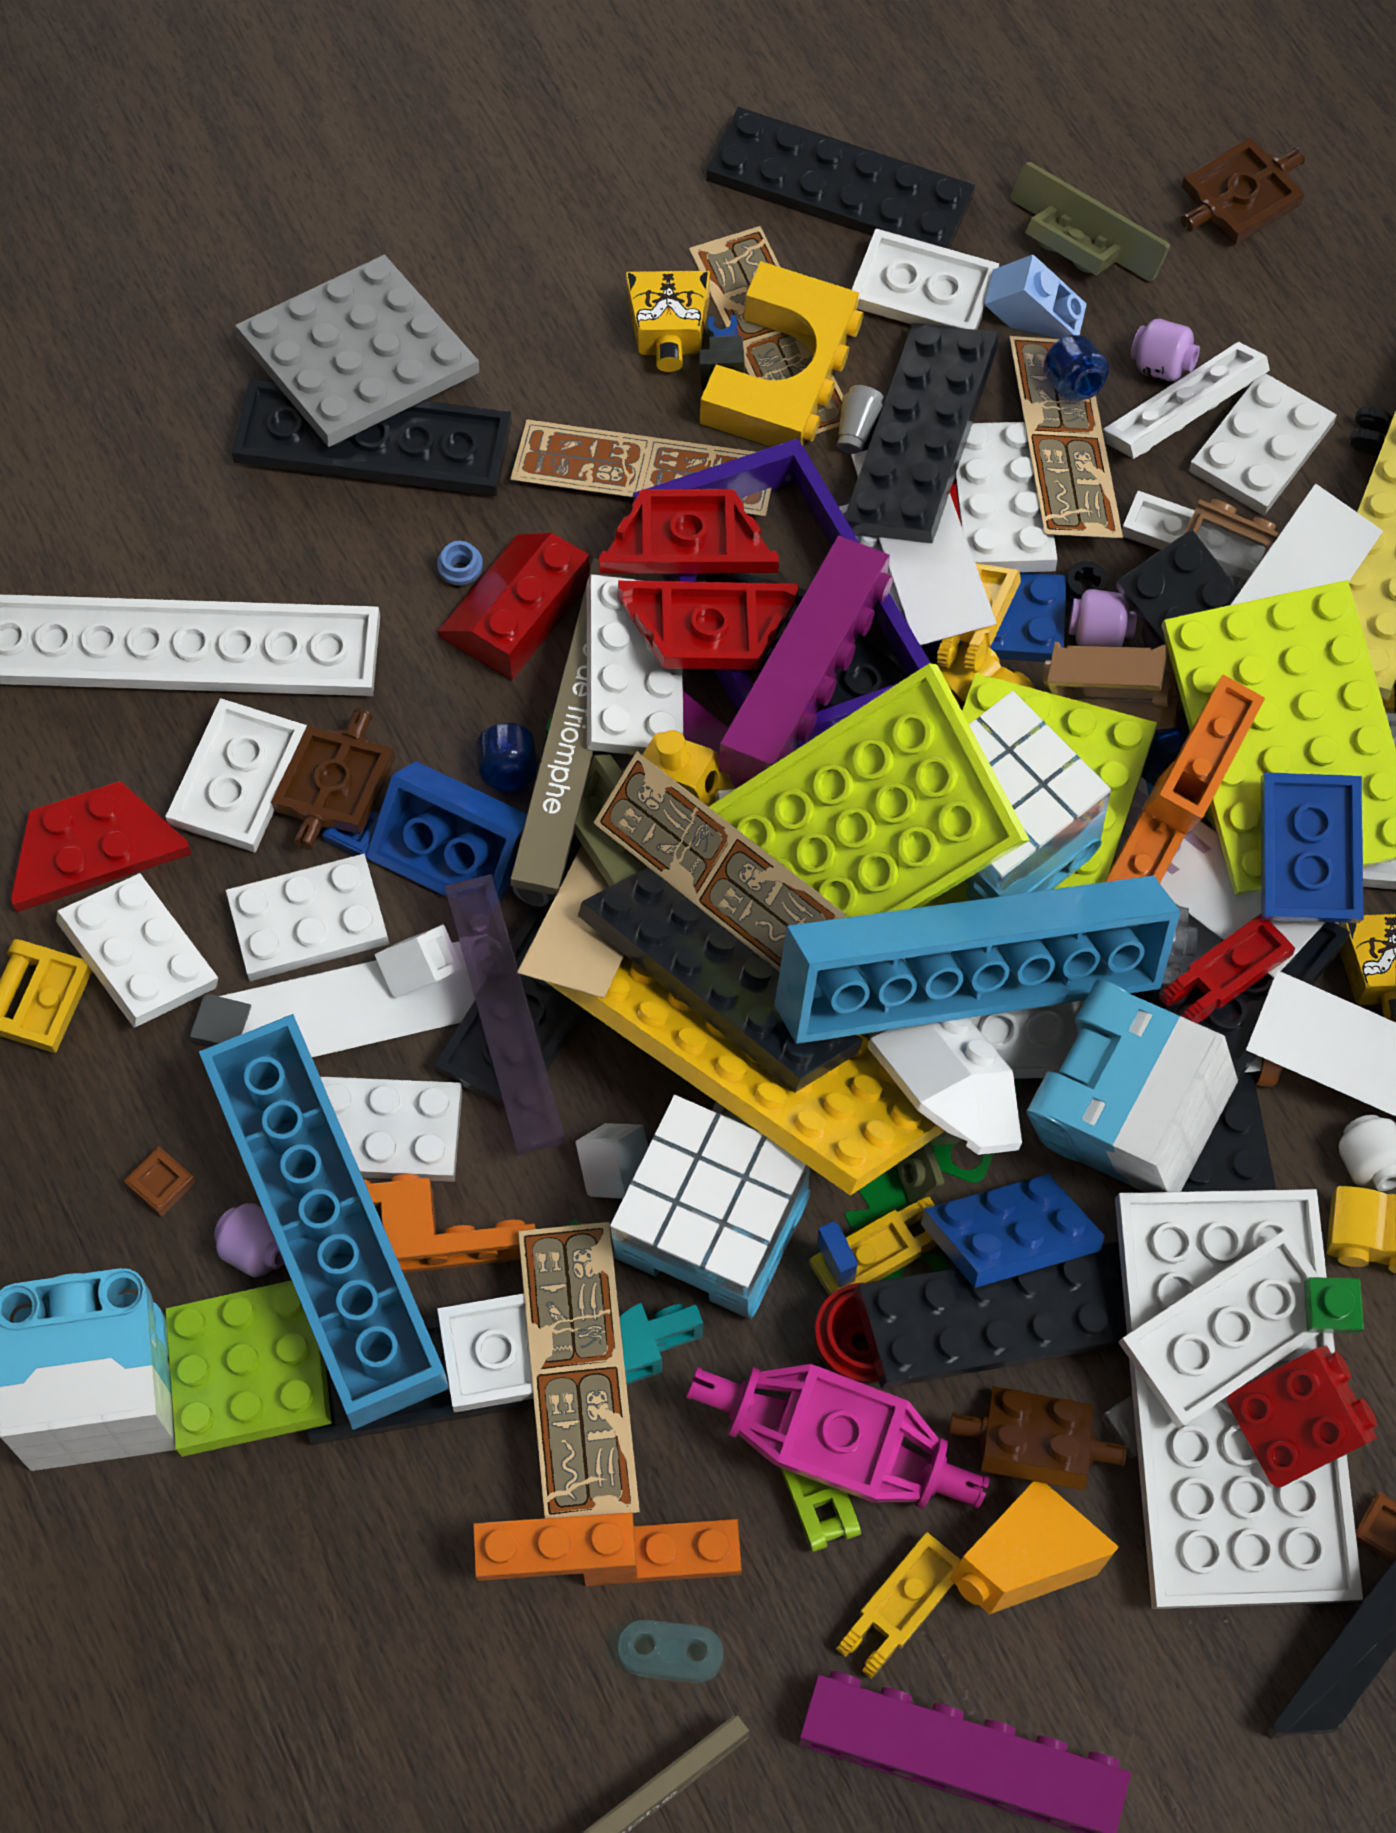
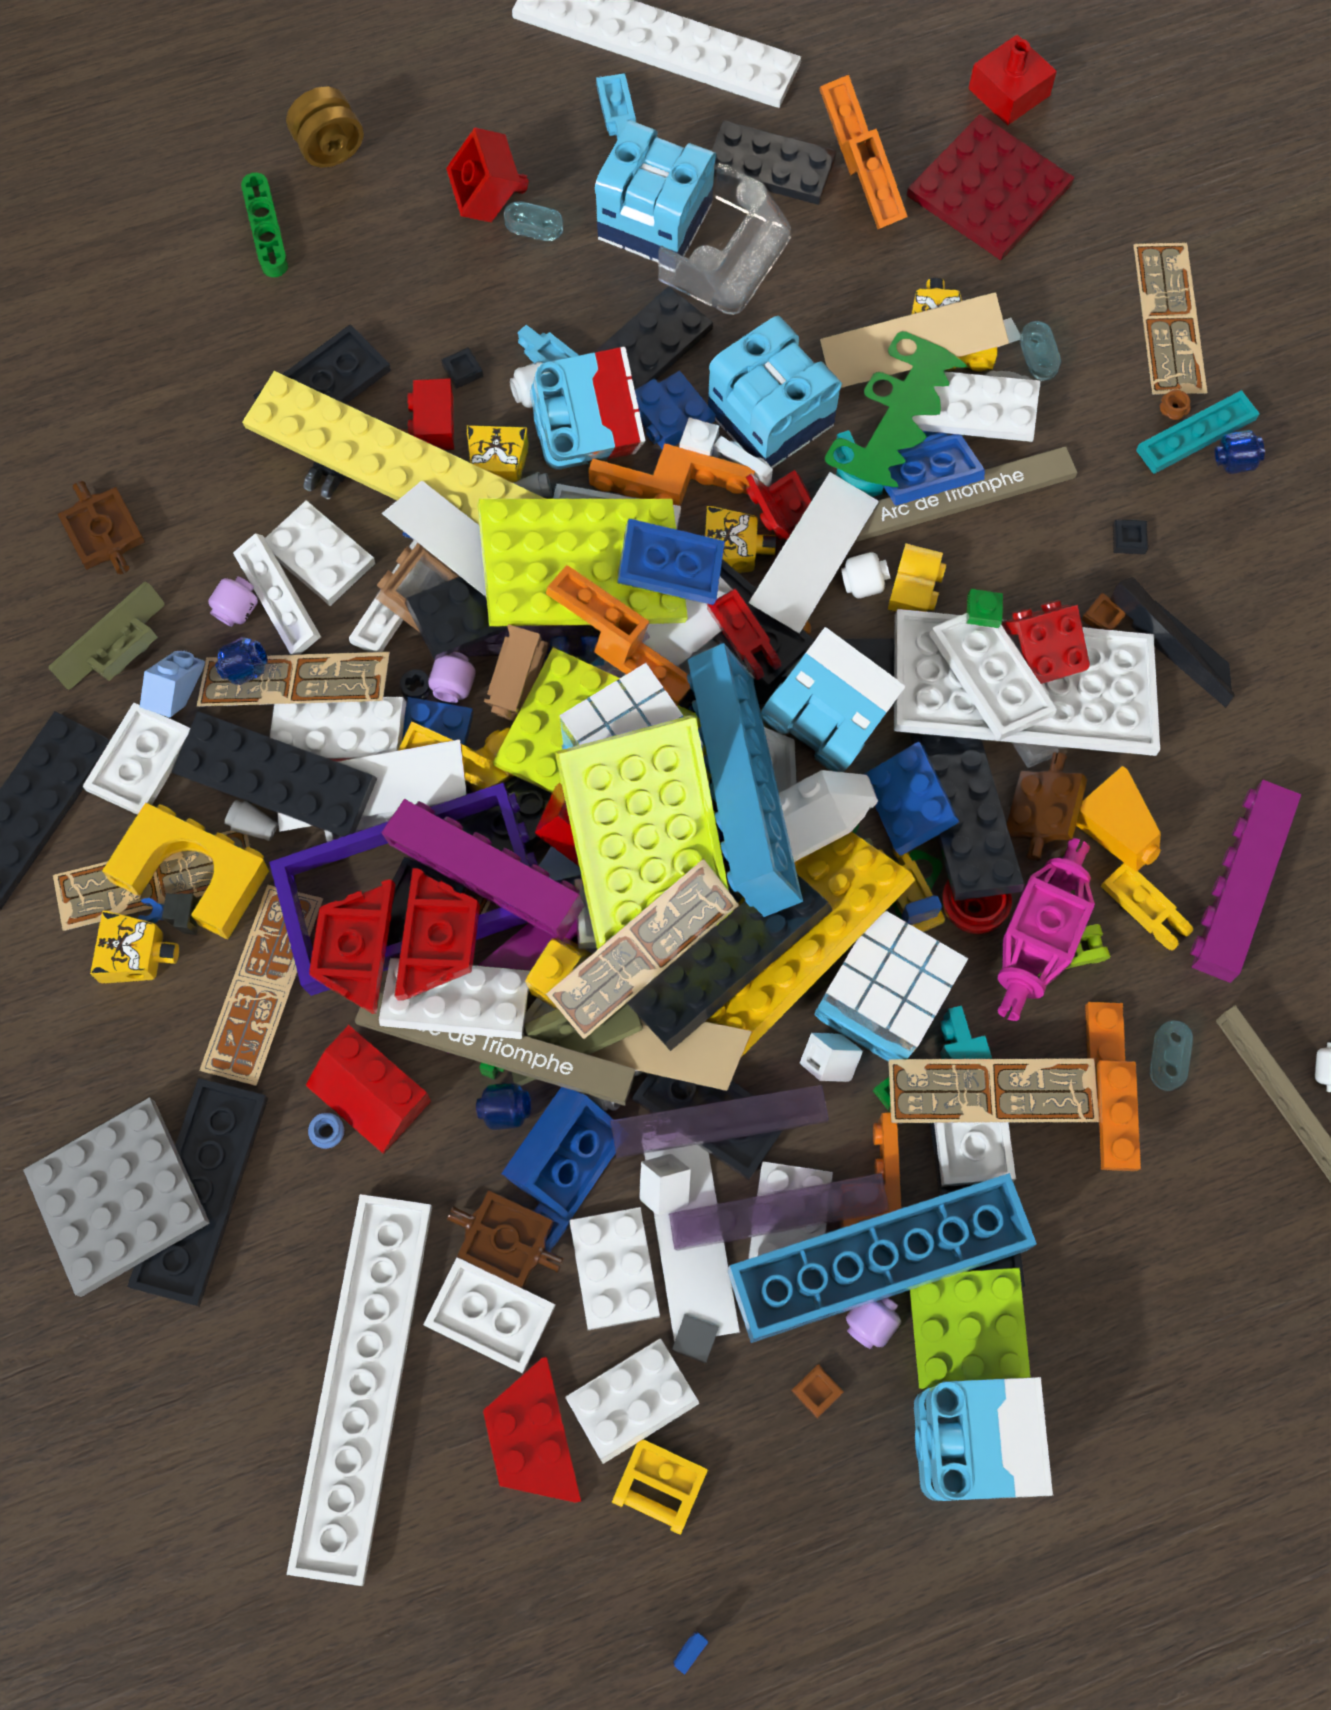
camera: 85 degrees left, 5 degrees up
none -> clear purple plate [669,1173,890,1251]

